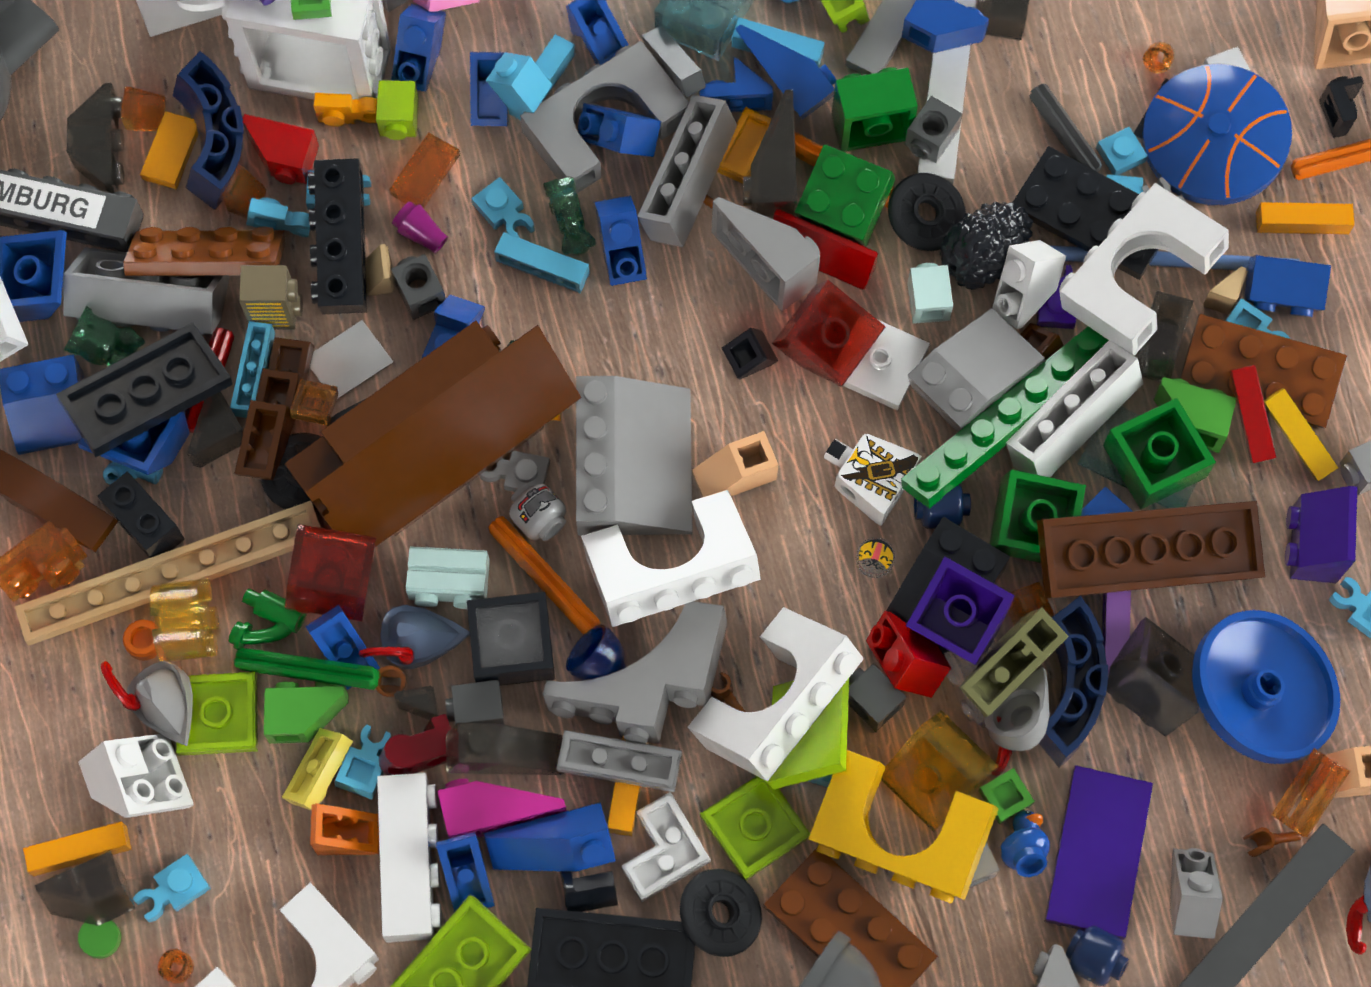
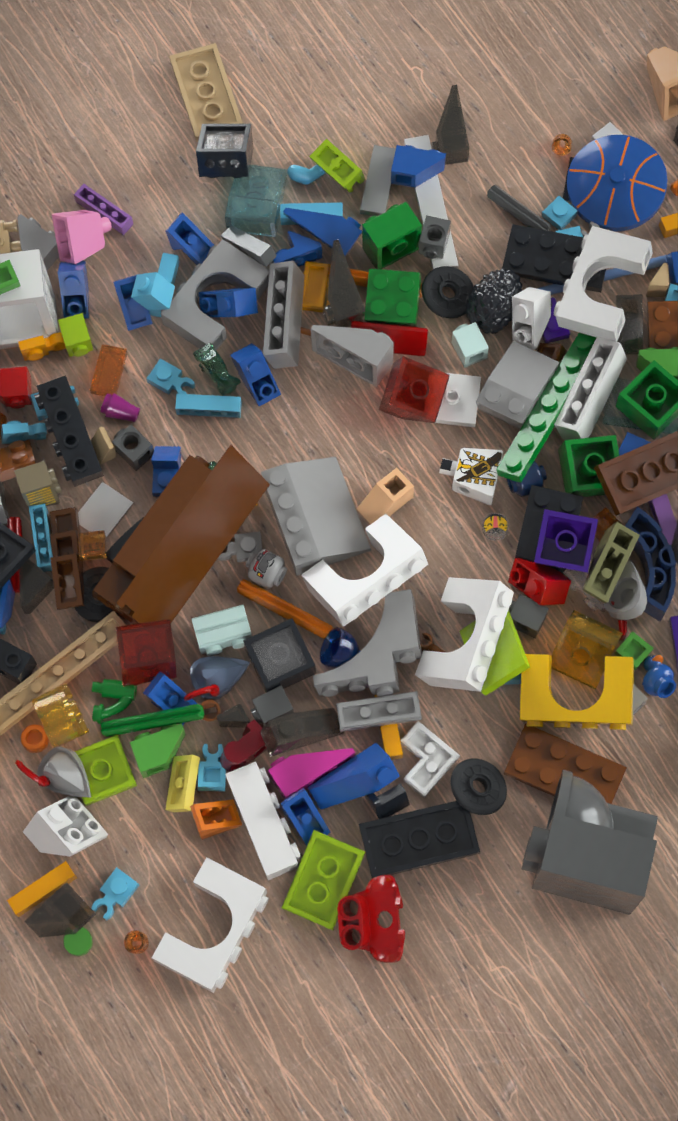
camera: 15 degrees left, 0 degrees up
lime tile [700,776,810,880] -> none
black slope [722,327,778,380] -> none

